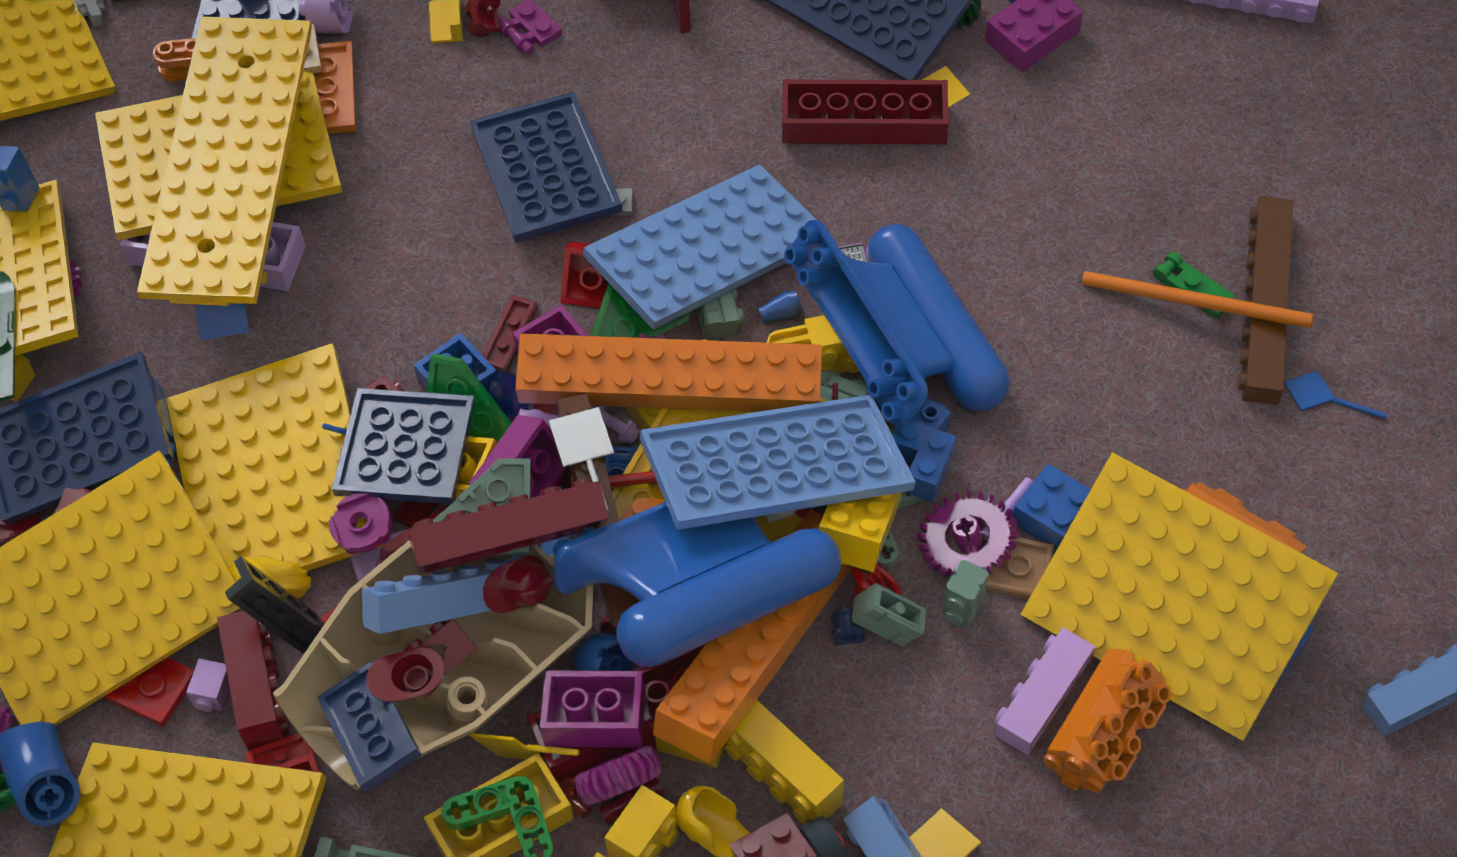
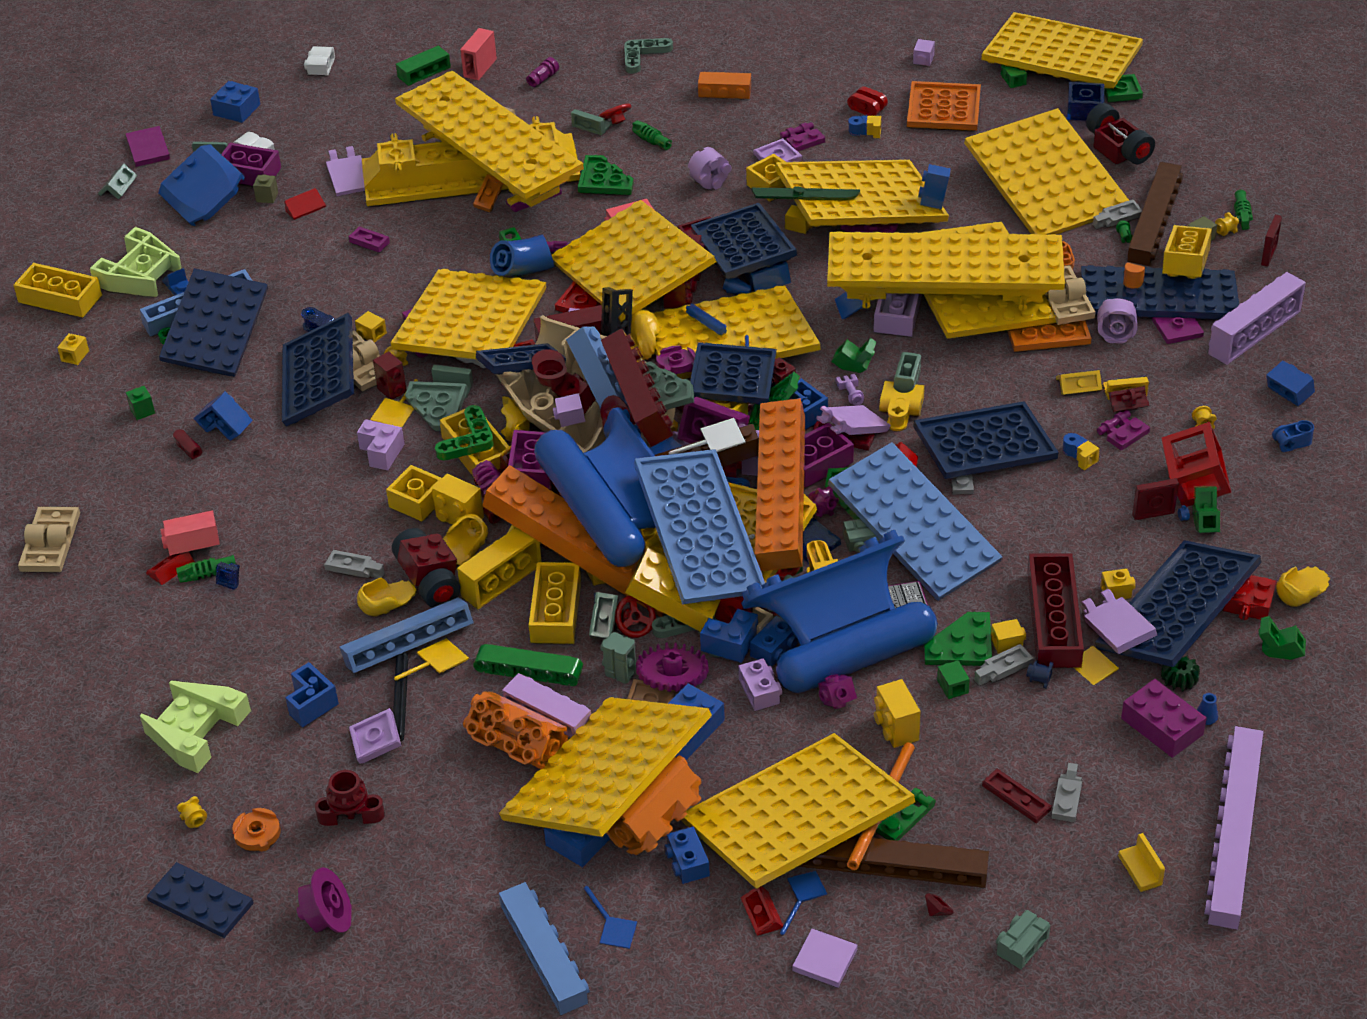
camera: 90 degrees right, 15 degrees down
none -> green beam [473,644,583,686]
none -> yellow hair [501,396,530,442]
none -> yellow brick [529,562,581,644]
none -> lavender brick [553,393,586,427]
none -> blue piece [584,886,637,949]
none -> blue brick [664,826,710,884]
none -> yellow plate [681,733,915,889]
none -> blue axle [686,304,727,335]
none -> lavender brick [738,658,782,711]
none -> red slope [741,886,783,936]
none -> lavender tile [792,929,857,988]
none -> lavender tile [816,405,891,435]
none -> magenta brick [818,674,857,709]
none -> green brick [831,338,876,373]
none -> lavender hinge [835,374,864,406]
none -> yellow brick [874,679,921,748]
none -> yellow piece [879,381,925,431]
none -> sand green brick [894,352,921,393]
none -> green plate [924,612,992,666]
none -> dark red slope [925,893,954,916]
none -> green brick [937,660,970,699]
none -> light grey hinge [974,644,1034,686]
none -> dark red tile [982,768,1052,824]
none -> yellow brick [991,619,1026,654]
none -> sand green brick [996,910,1050,969]
none -> dark blue brick [1026,660,1054,689]
none -> light grey hinge [1052,763,1082,822]
none -> yellow panel [1056,370,1102,395]
none -> leg [1062,433,1100,470]
none -> lavender tile [1082,589,1157,654]
none -> yellow brick [1100,569,1136,600]
none -> yellow panel [1118,833,1165,892]

